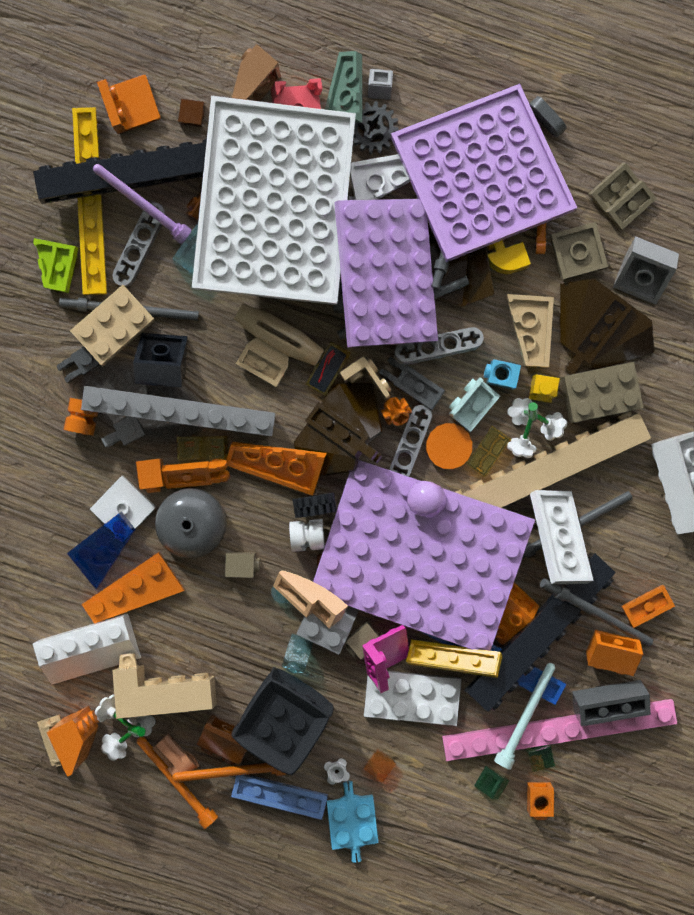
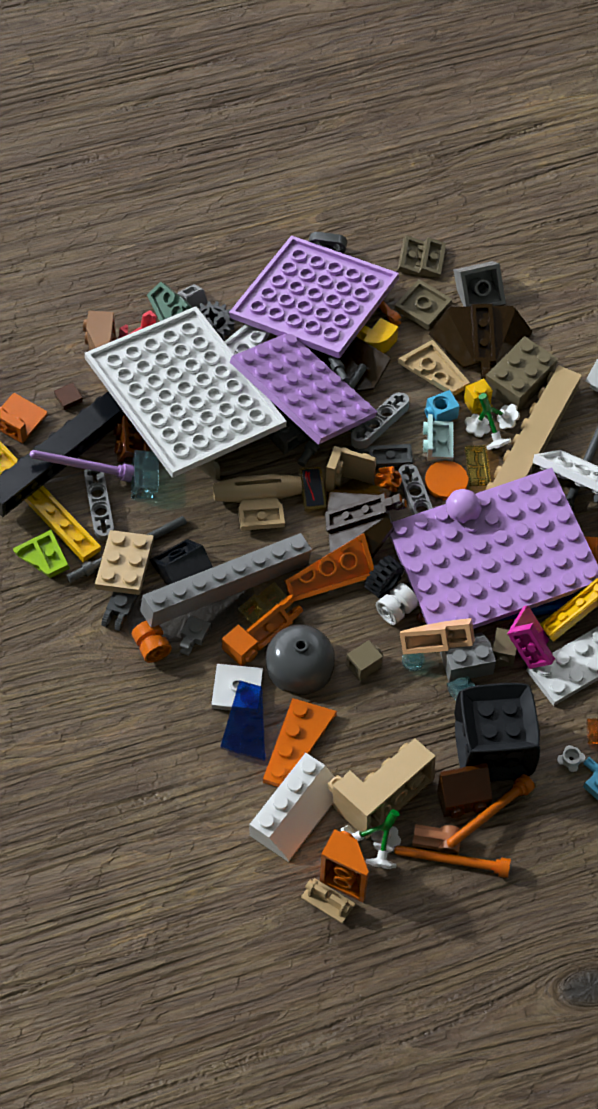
camera: 40 degrees left, 30 degrees down
medium blue plate [231,775,328,820] -> none

